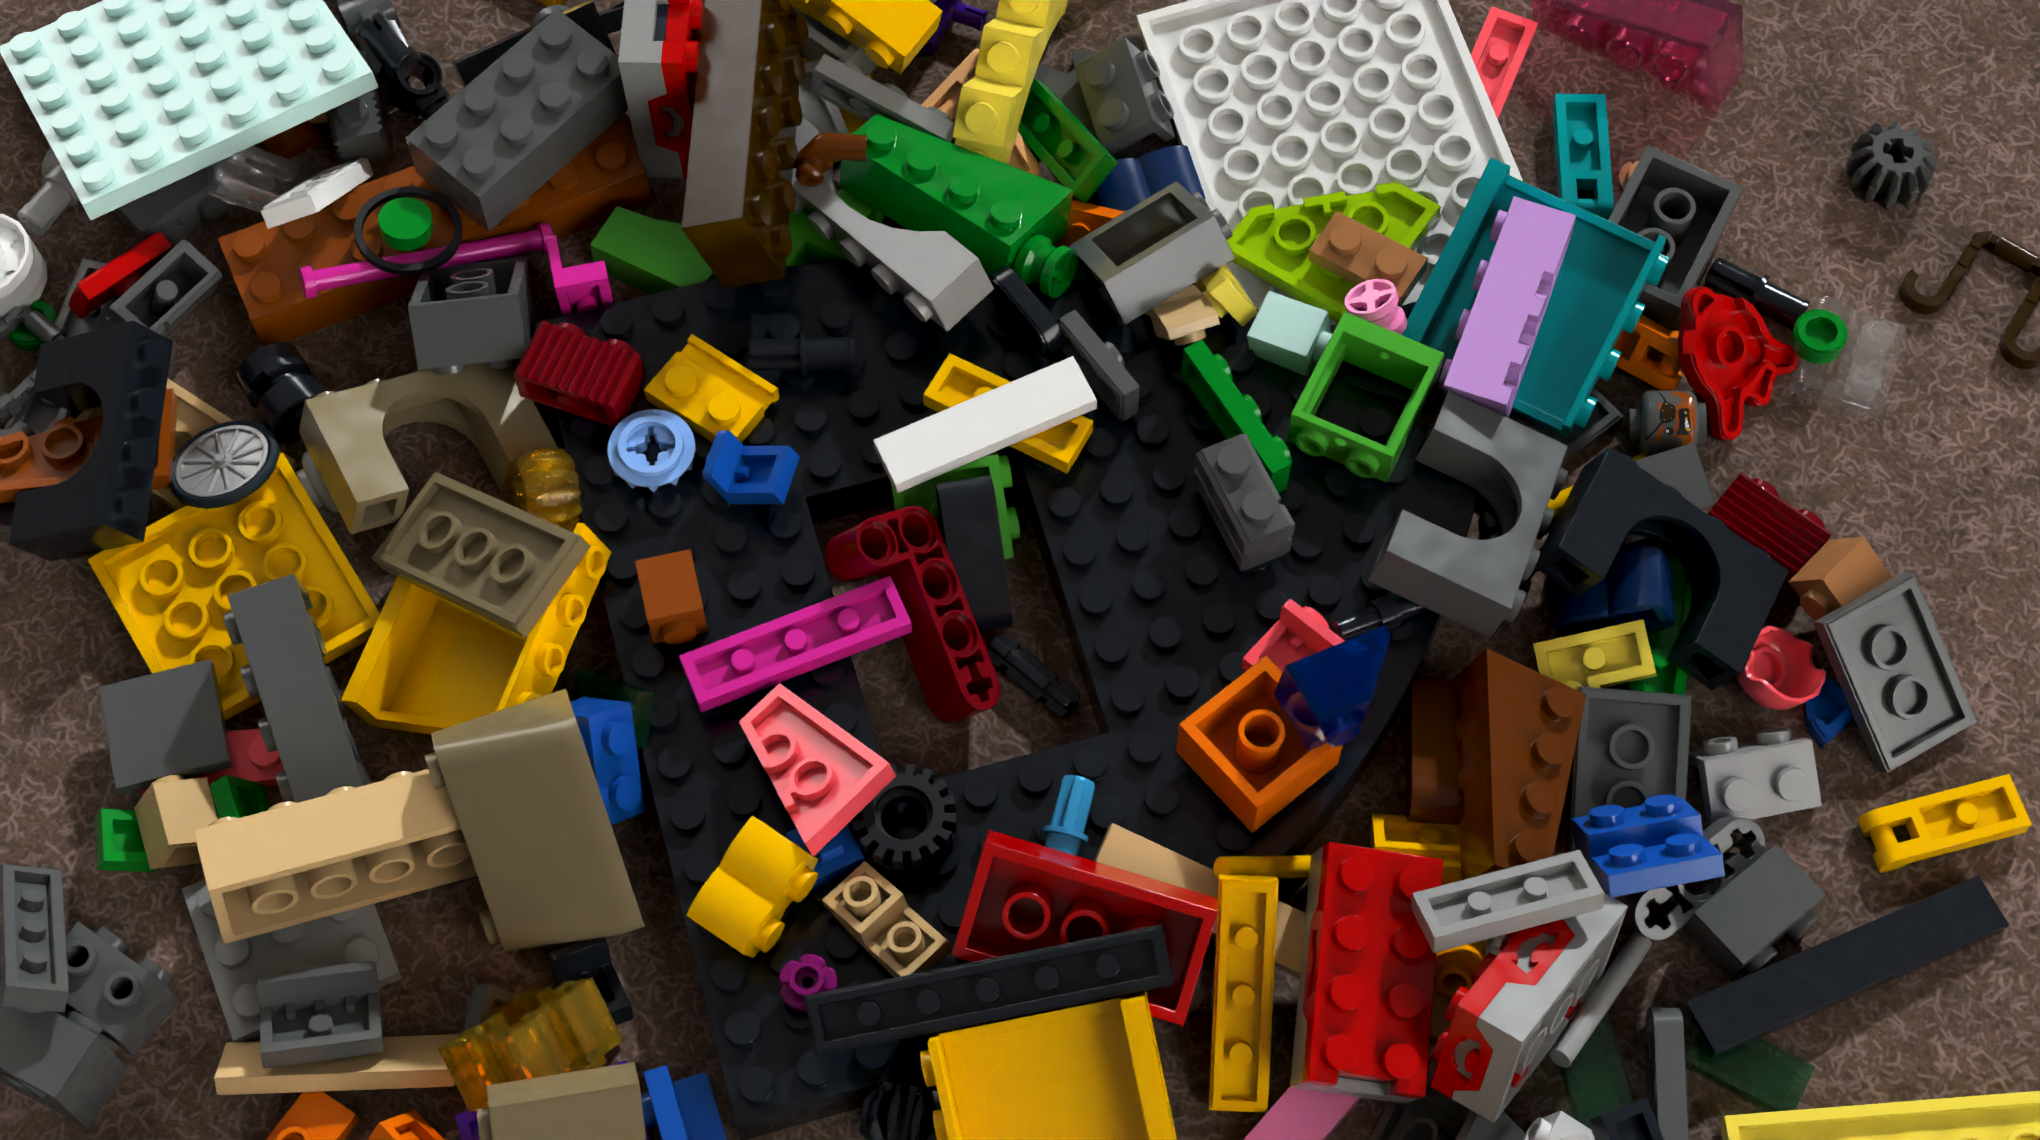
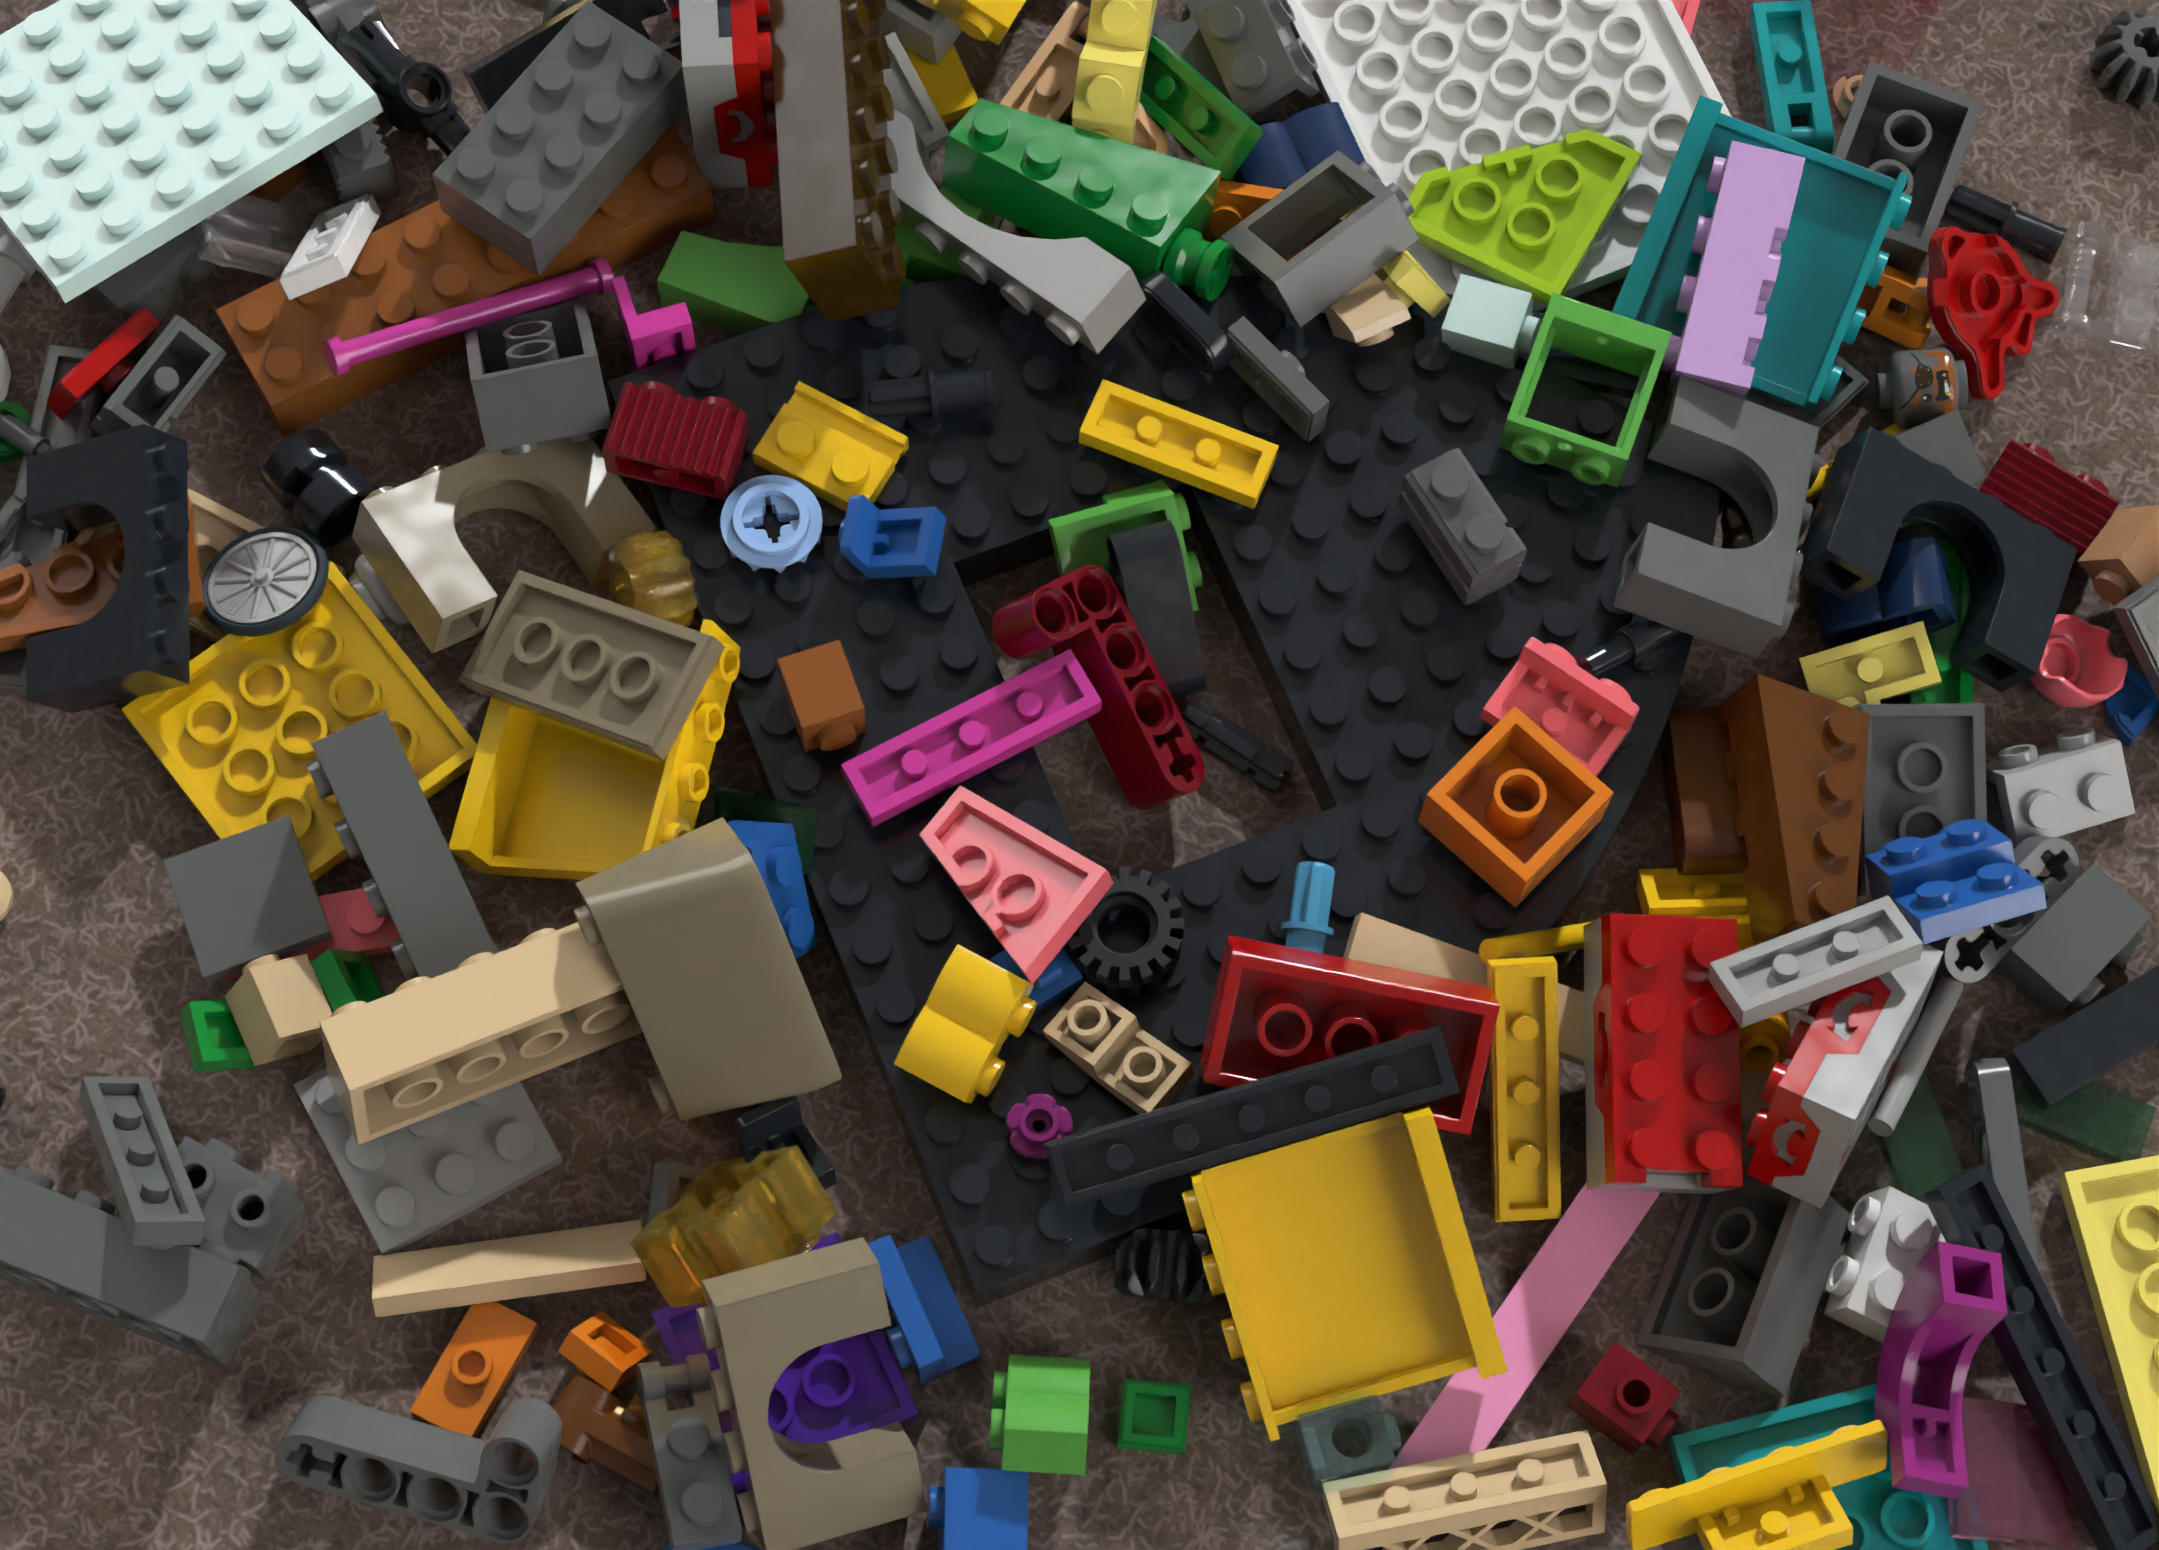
camera: 10 degrees left, 5 degrees up
dark grey bracket [255,961,384,1068] -> none
black piece [354,186,462,275] -> none
green tile [378,197,433,251] -> none
reddish brown arm [795,132,867,187] -> none
light grey plate [811,54,956,144] -> none
white tile [873,356,1097,493] -> none
green plate [1181,339,1292,494] -> none
clear blue slope [1274,625,1391,751] -> none
medium nougat plate [1309,211,1428,307] -> none
bright pink wheel [1344,279,1407,335] -> none
green tile [1791,309,1848,364] -> none

